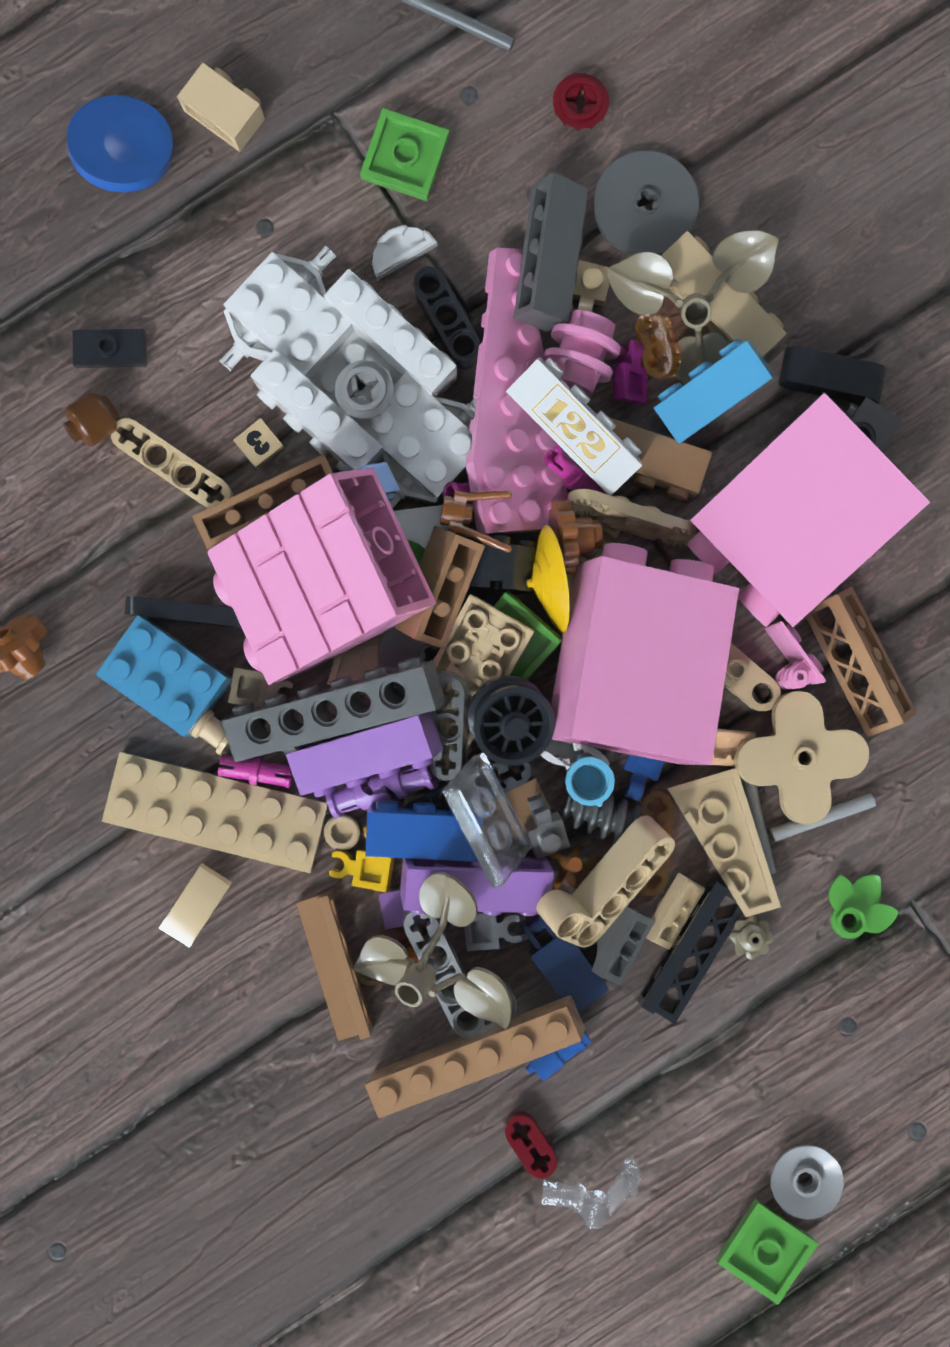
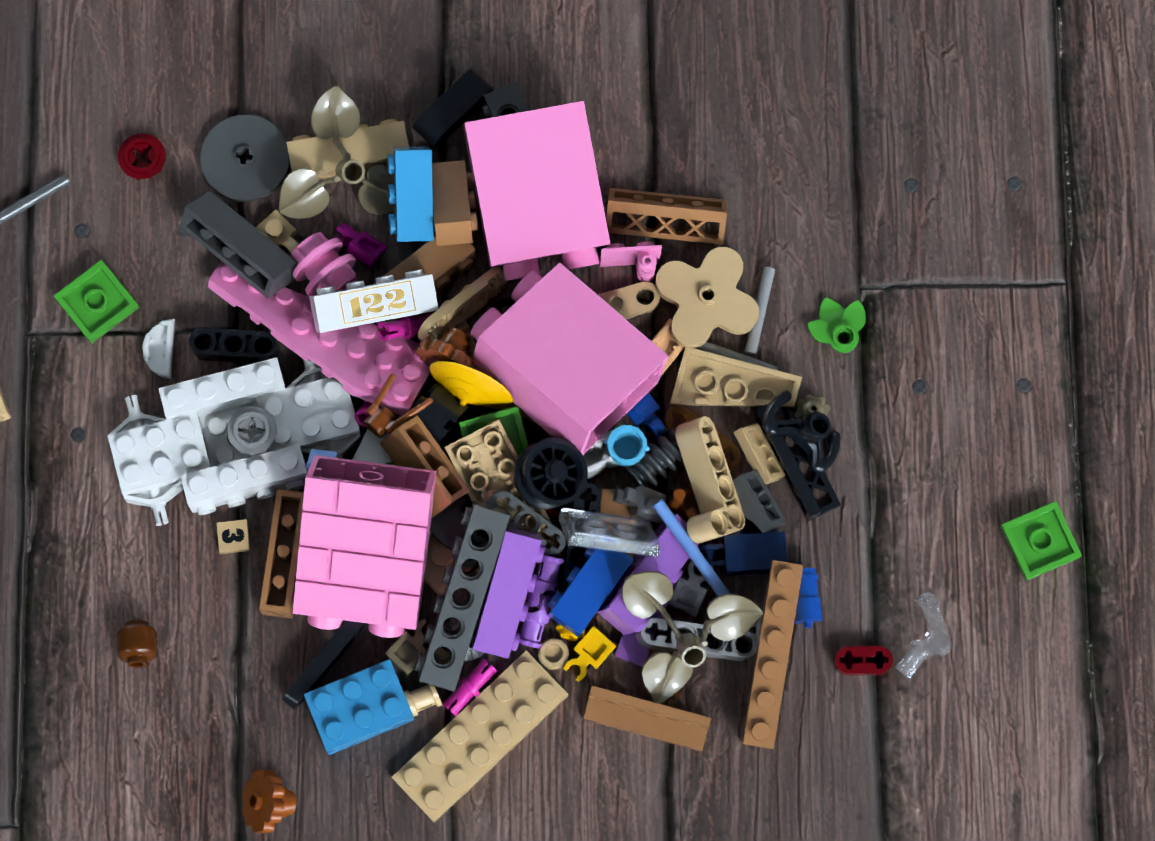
camera: 60 degrees left, 10 degrees down
black plate [72,329,147,368] -> none
tan beam [111,418,233,509] -> none
tan slope [159,863,232,947] -> none
clear orange beam [635,312,681,379] -> none
light grey dish [770,1145,844,1219] -> none
none -> medium nougat brick [432,160,478,246]
none -> medium blue bar [652,499,731,596]
none -> black piece [762,390,841,473]

